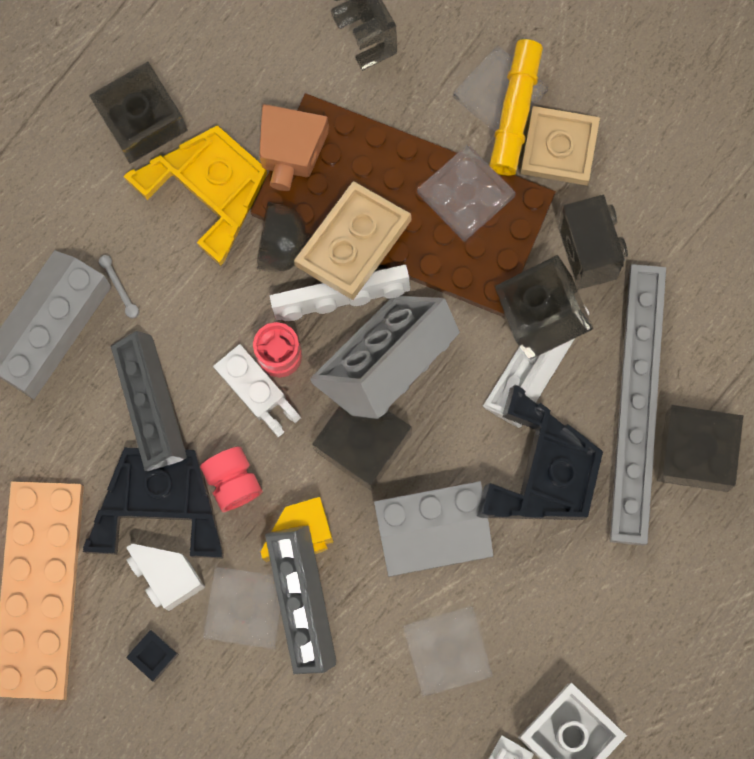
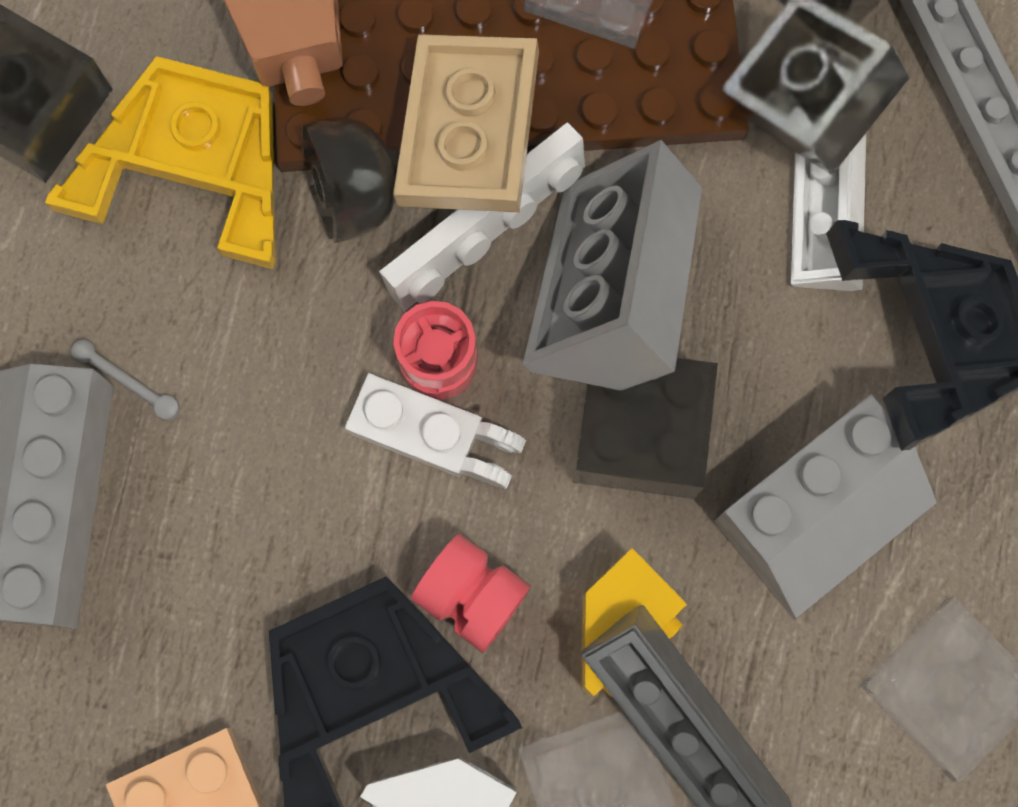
camera: 35 degrees left, 0 degrees up
dark grey slope [111,331,187,471] -> none

